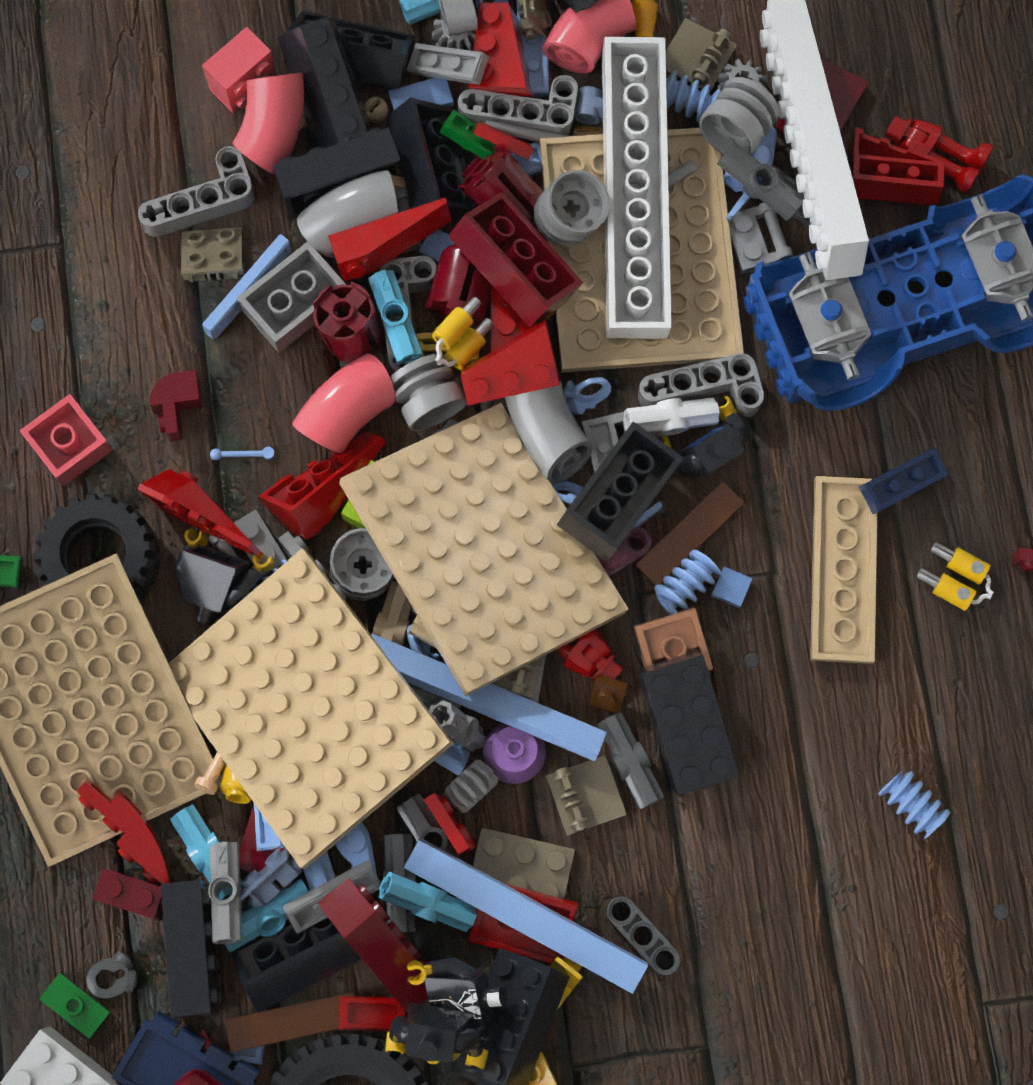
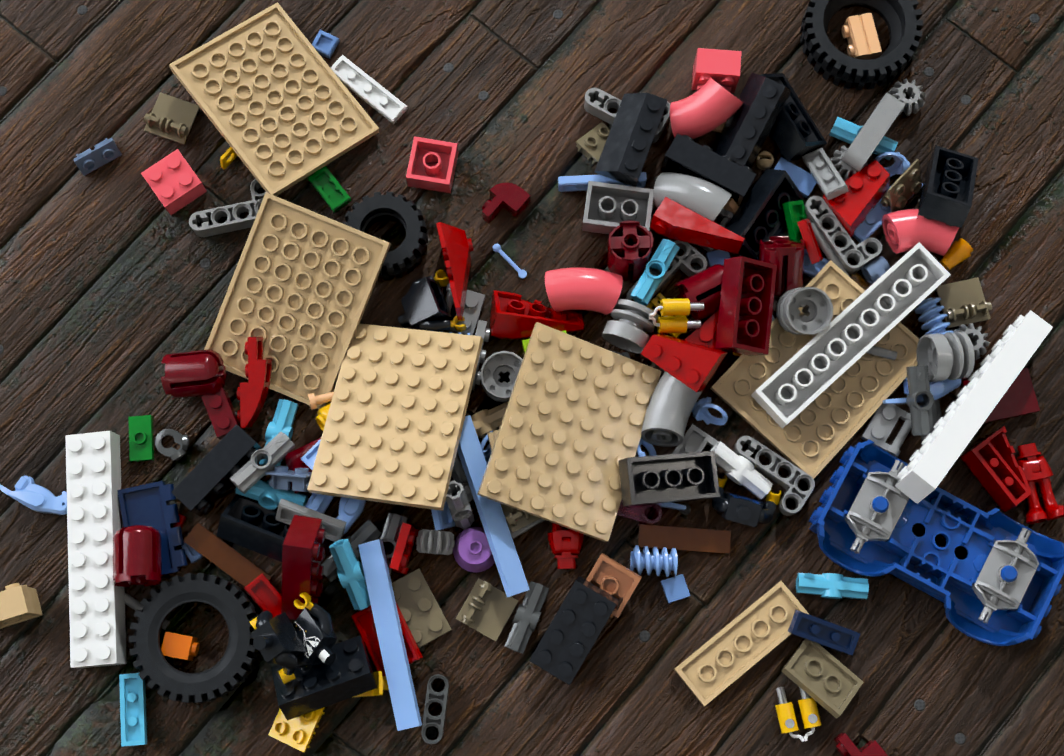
camera: 50 degrees right, 0 degrees up
reddish brown plate [589,674,628,714] -> none
none -> dark red cylinder [161,349,226,399]
none -> black slope [595,92,668,187]
none -> dark tan plate [781,639,864,719]
none -> medium azure piece [796,573,869,599]

